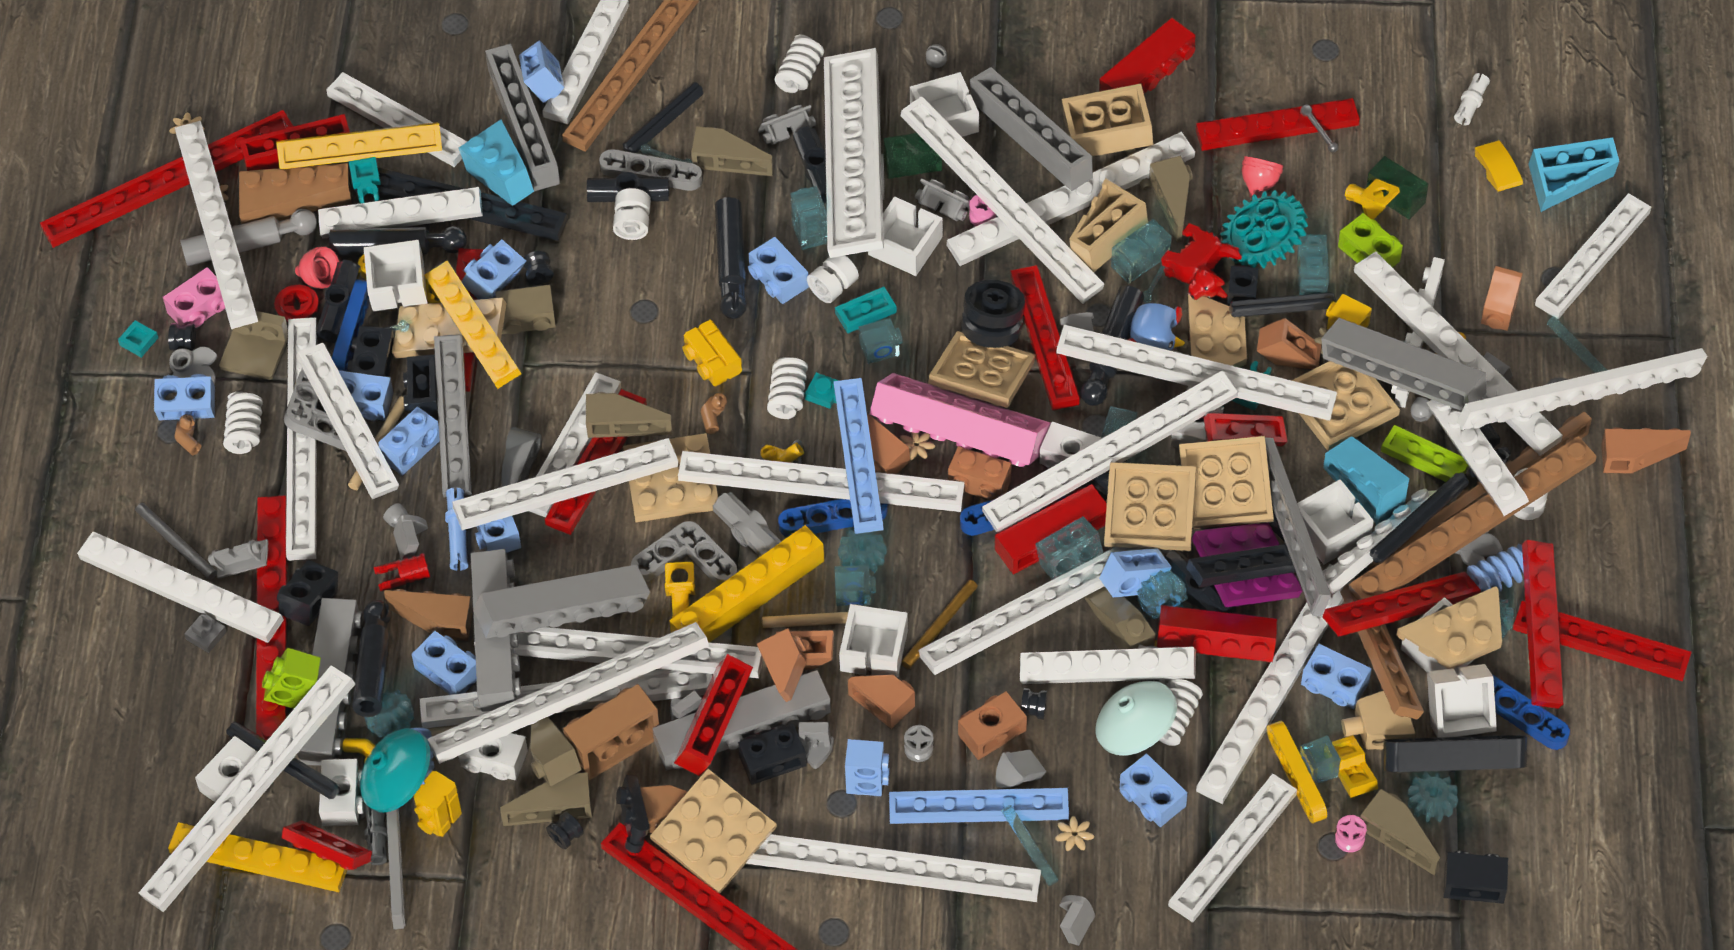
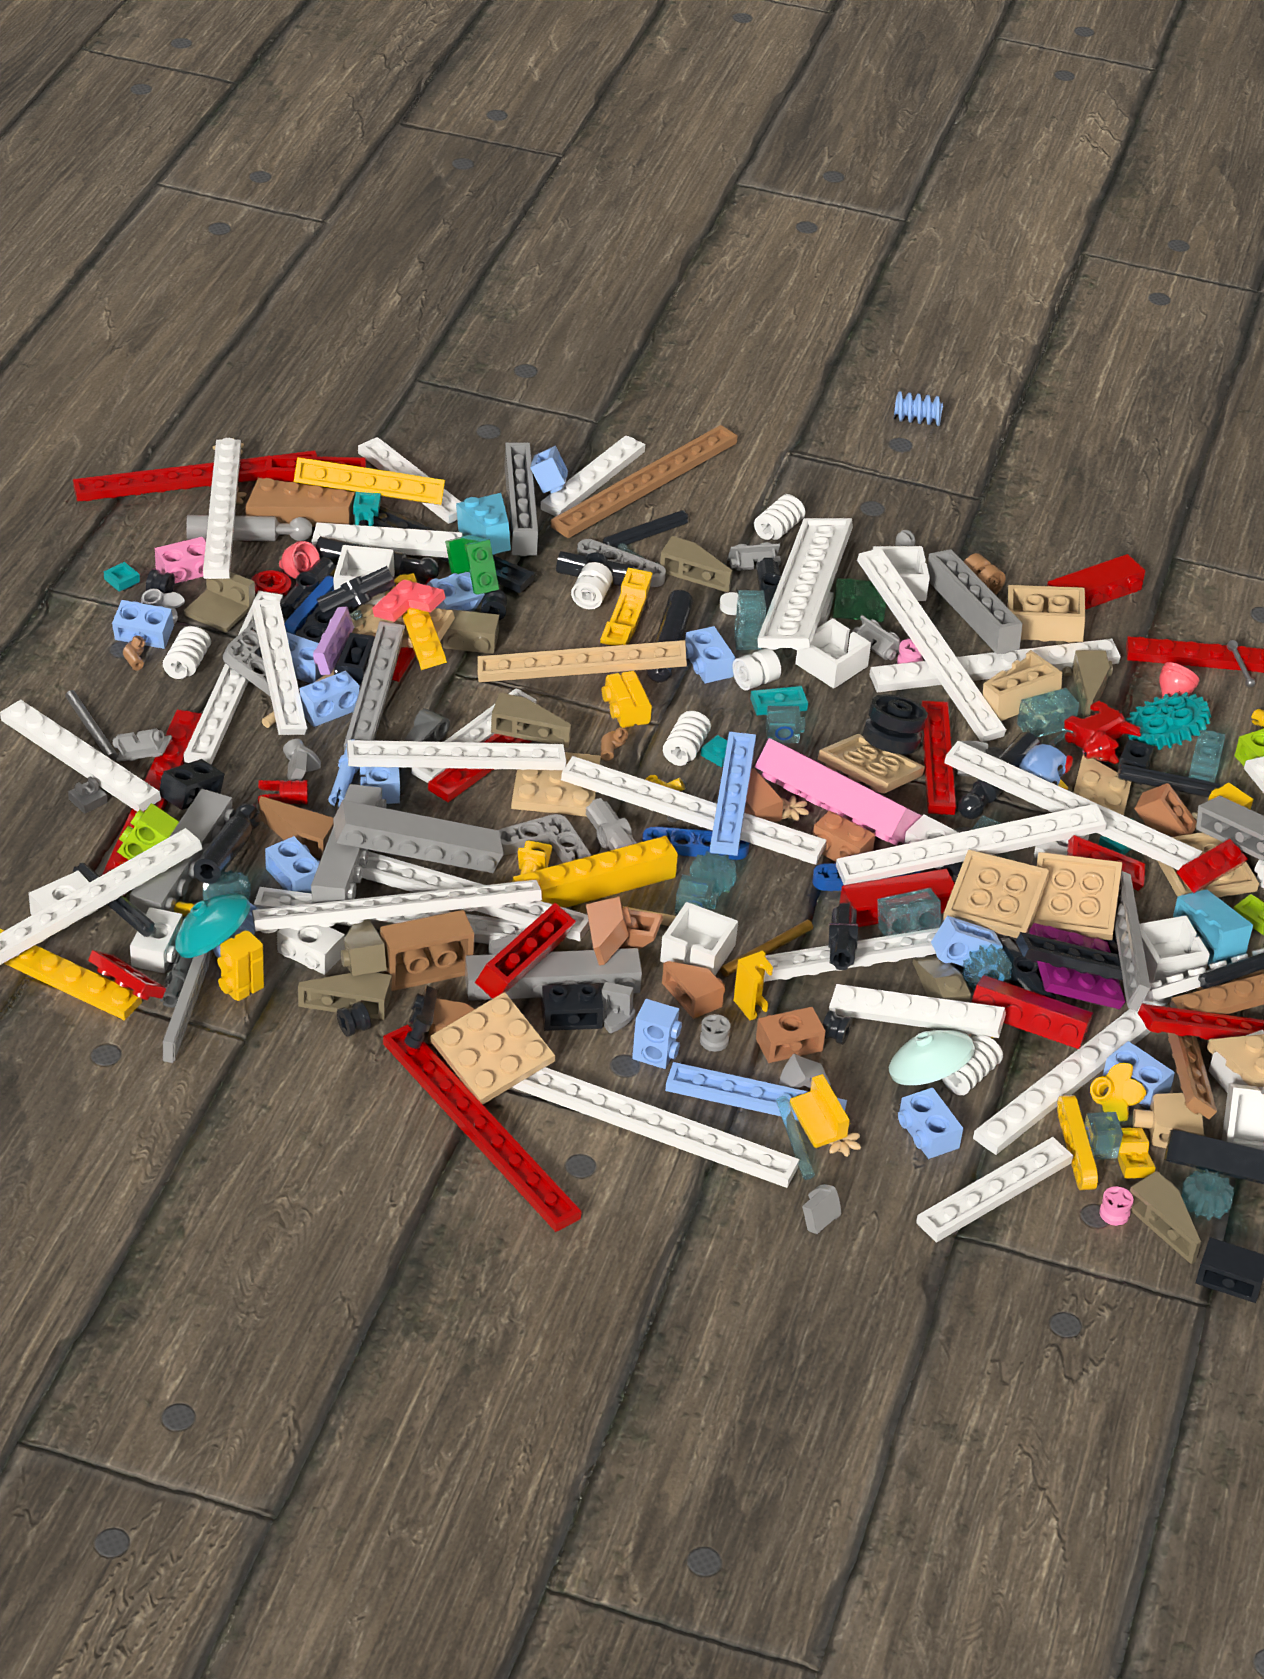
camera: 10 degrees right, 15 degrees down
none -> lavender plate [313,607,354,675]
none -> black piece [317,566,396,619]
none -> coral plate [372,580,446,622]
none -> green panel [445,535,499,595]
none -> tan plate [478,640,687,682]
none -> yellow slope [600,567,653,646]
none -> white tile [720,592,745,615]
none -> yellow hinge [734,951,773,1021]
none -> yellow panel [789,1074,849,1148]
none -> black piece [828,903,858,970]
none -> medium nougat wheel [964,553,1006,595]
none -> yellow plate [1090,1063,1146,1122]
none -> red plate [1176,839,1248,893]

